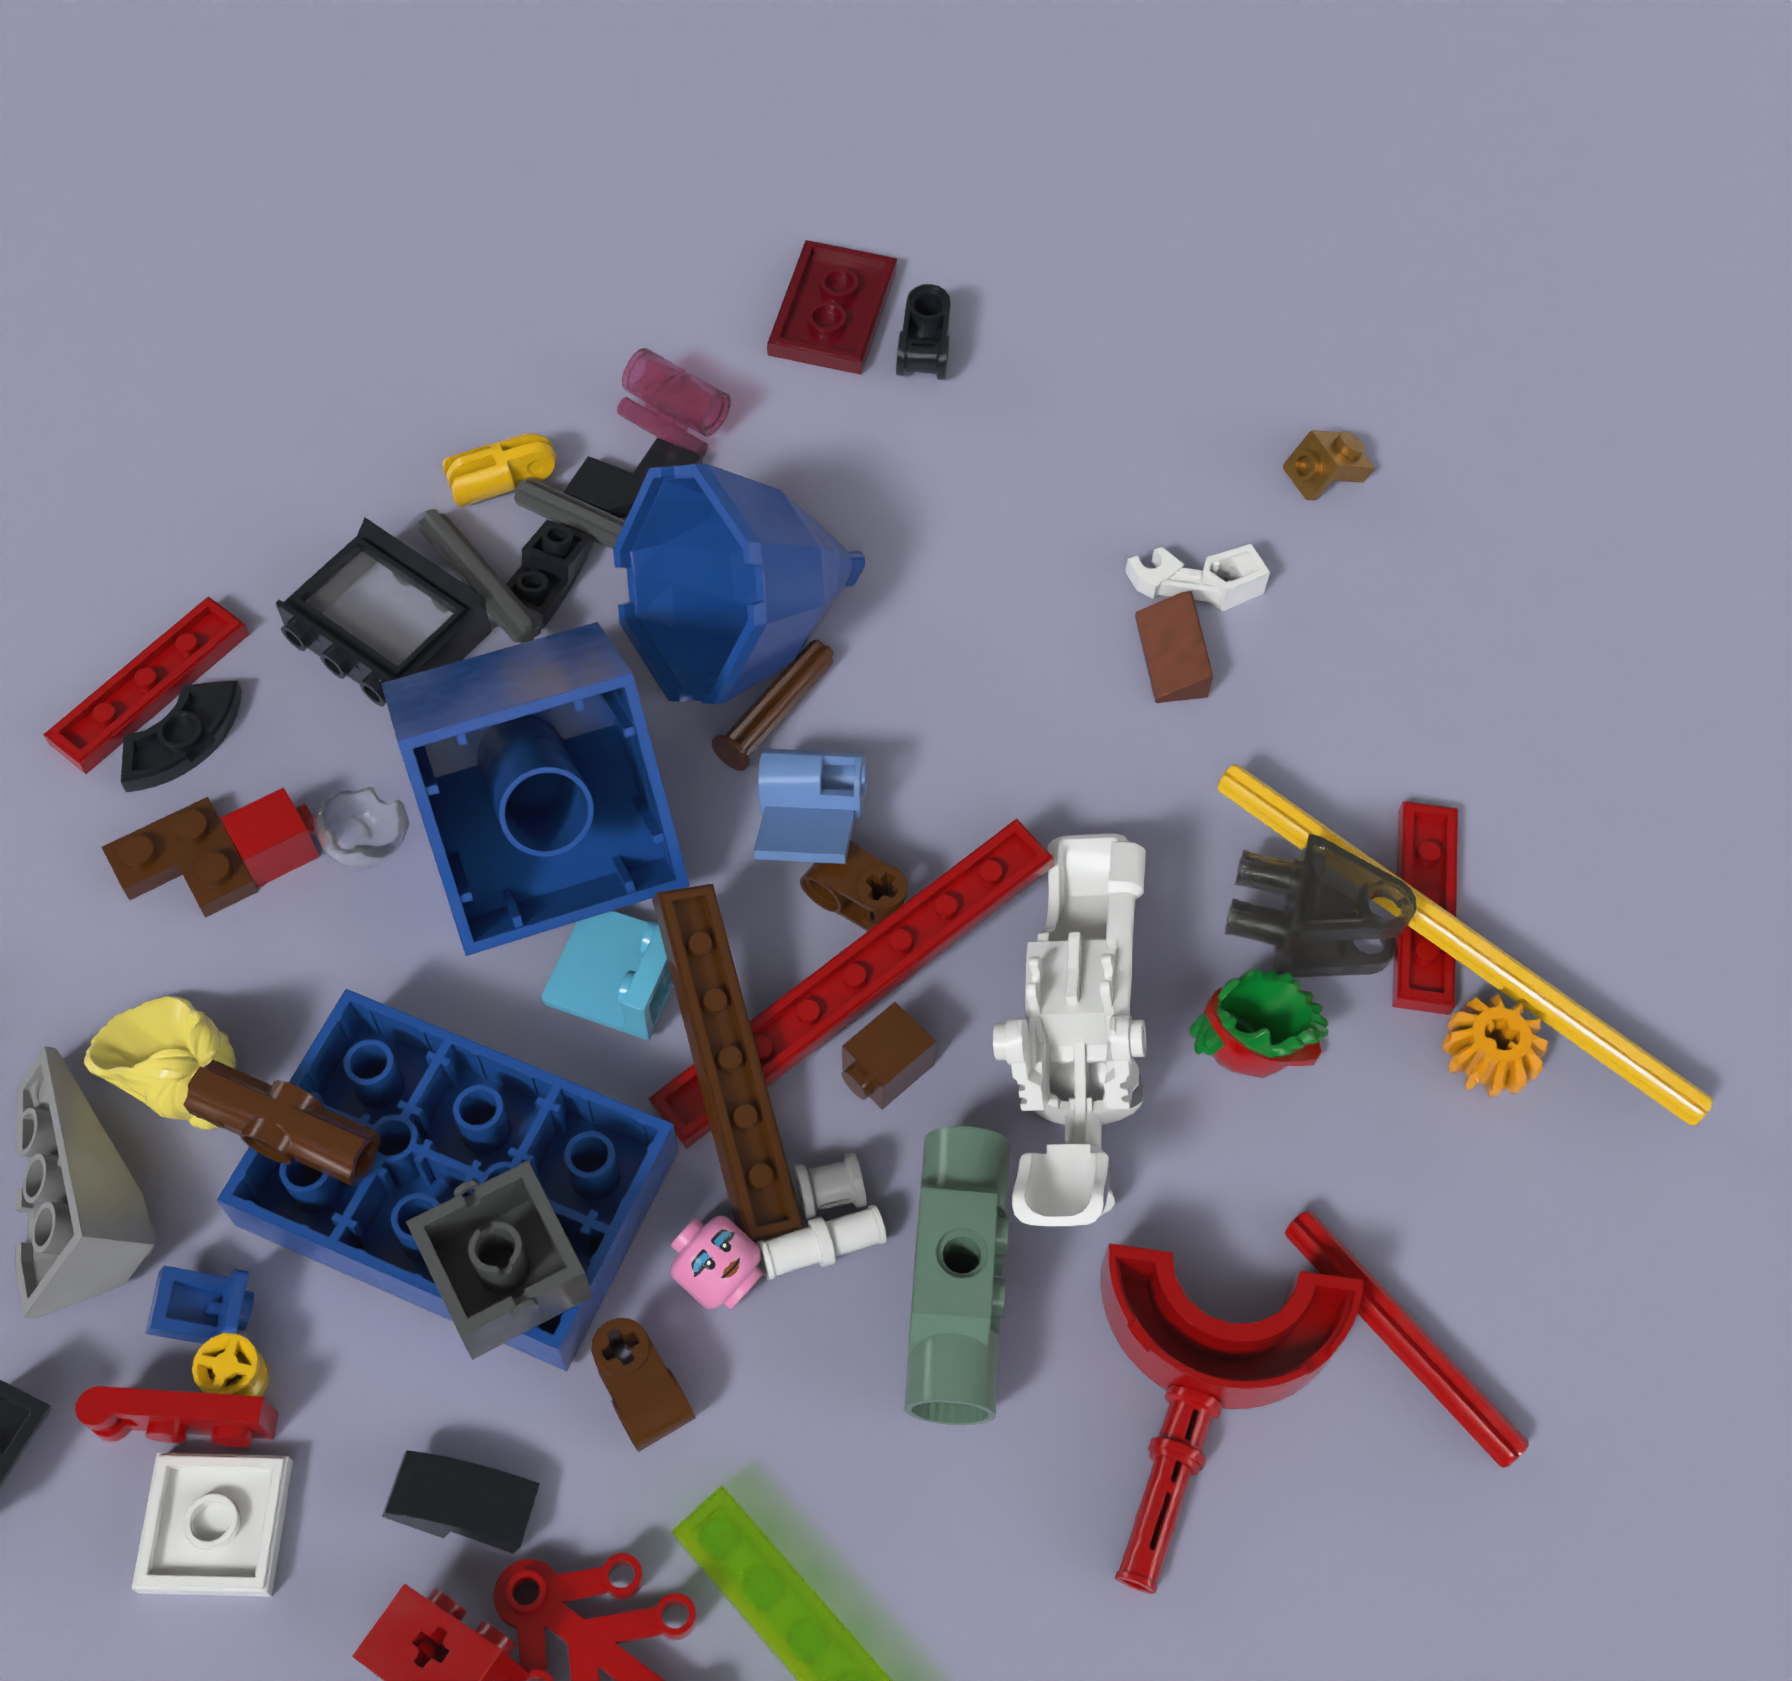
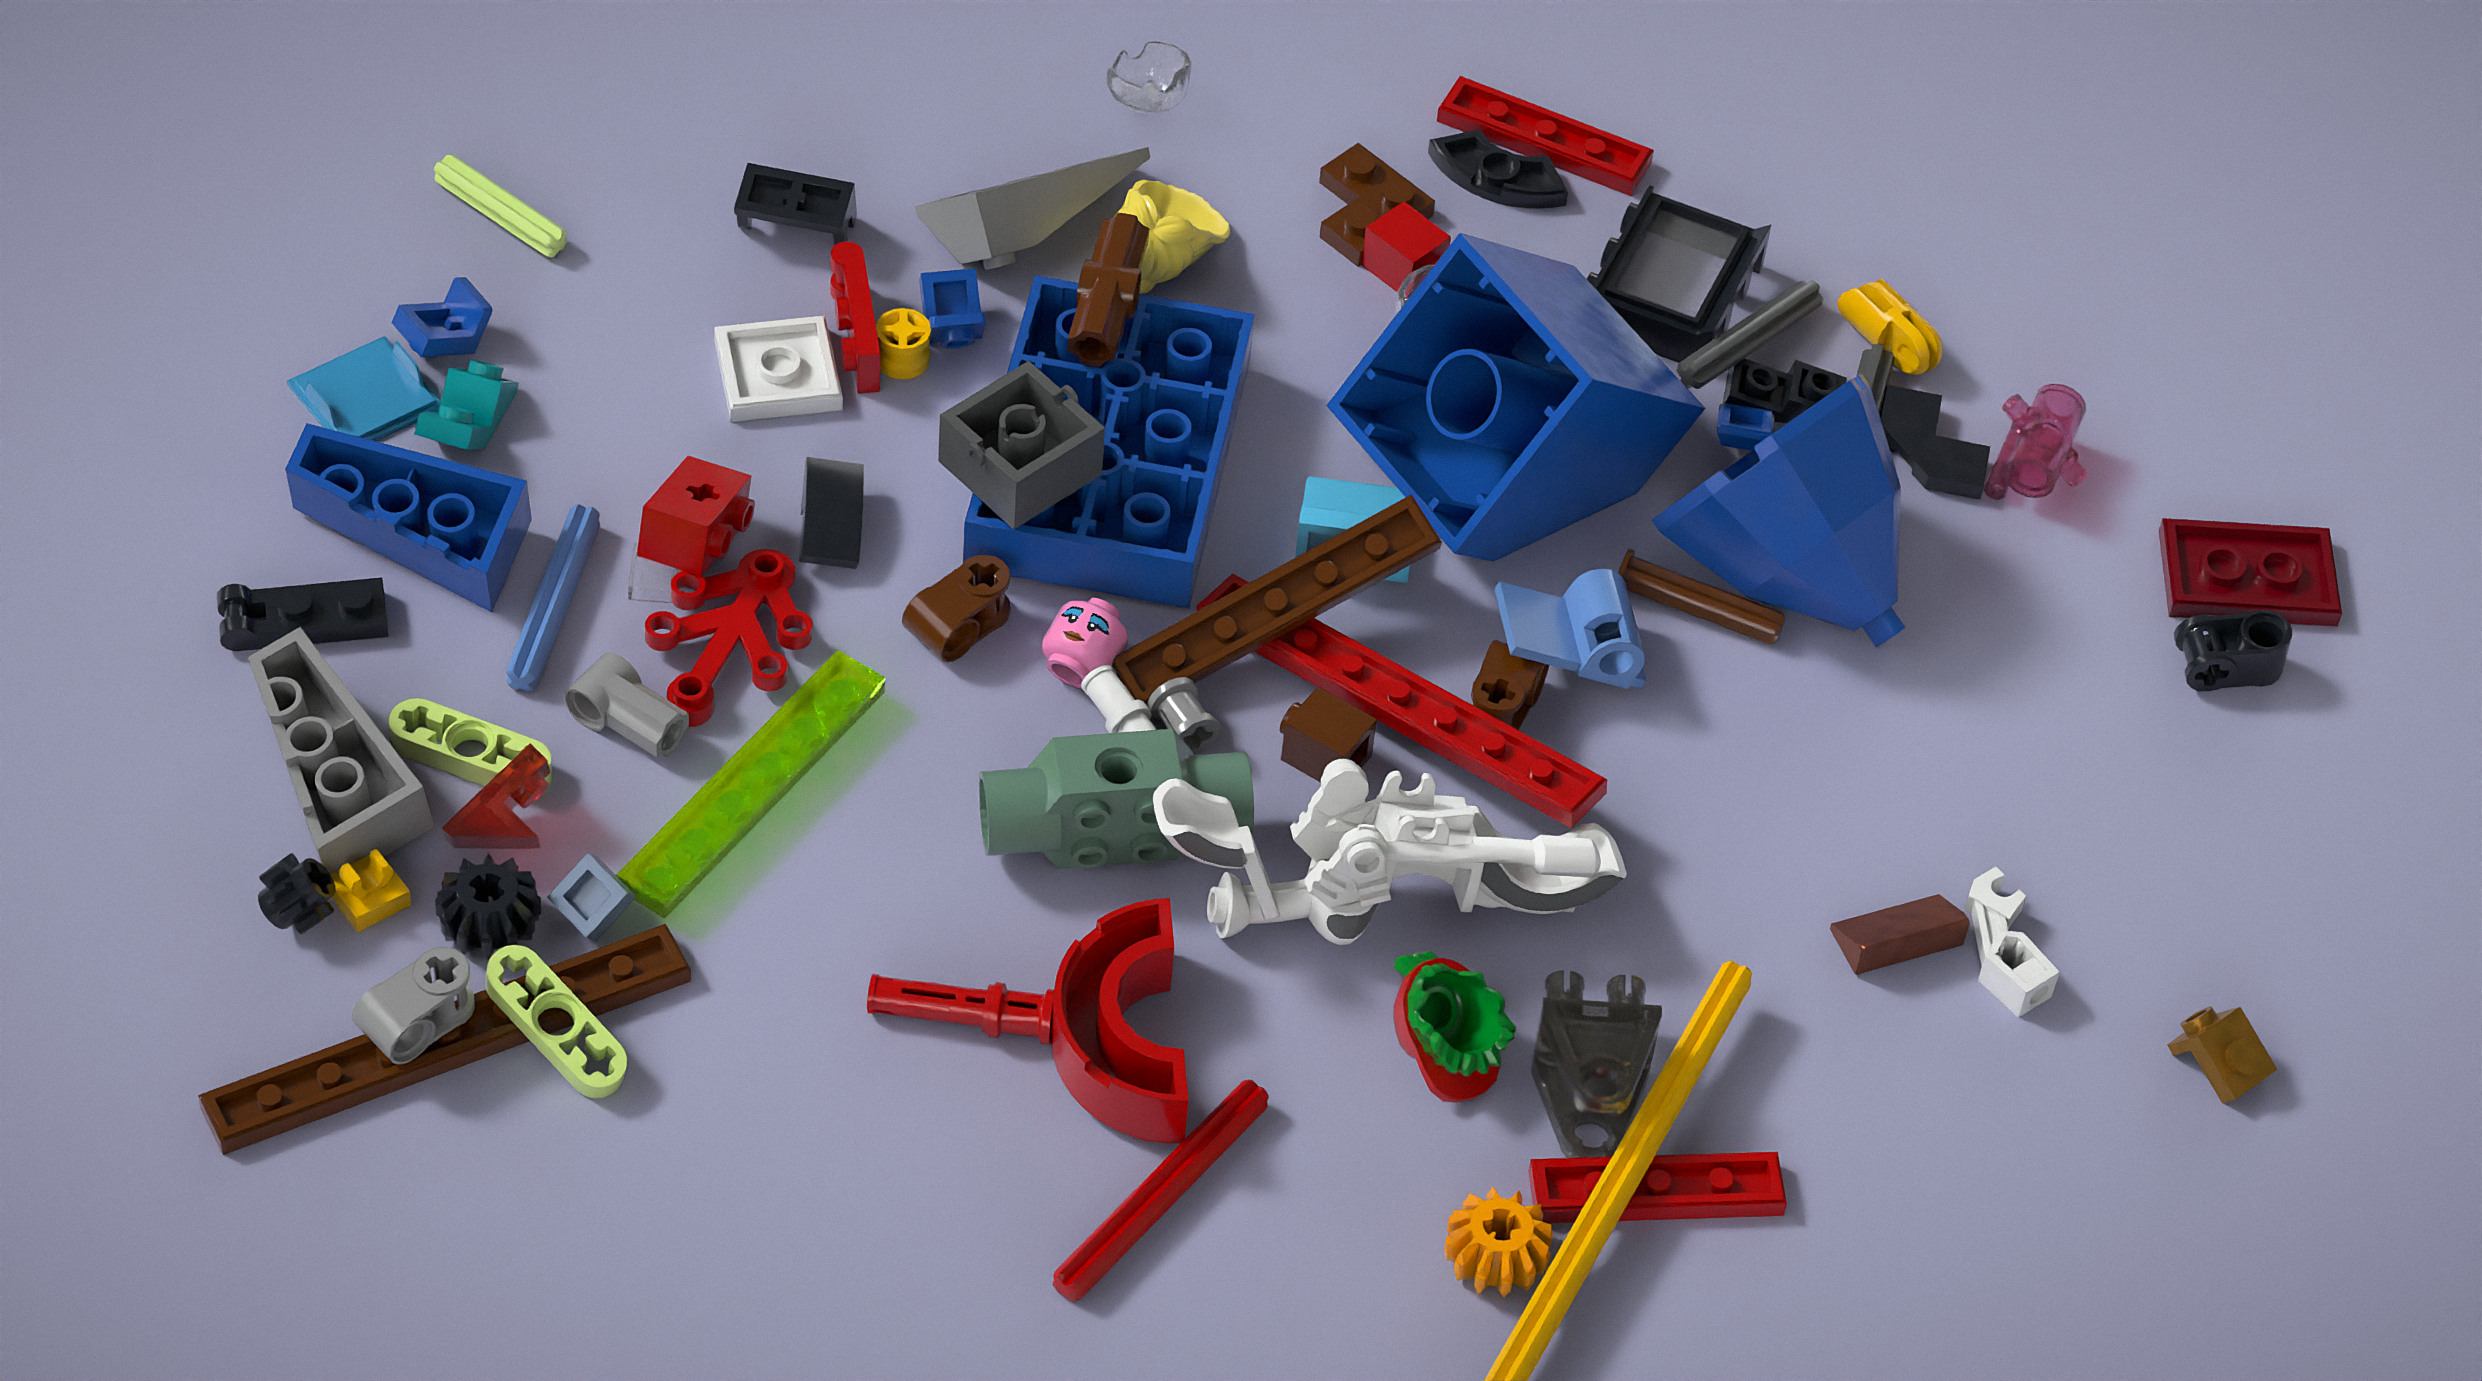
camera: 75 degrees right, 10 degrees down
none -> blue tile [1716,402,1775,452]

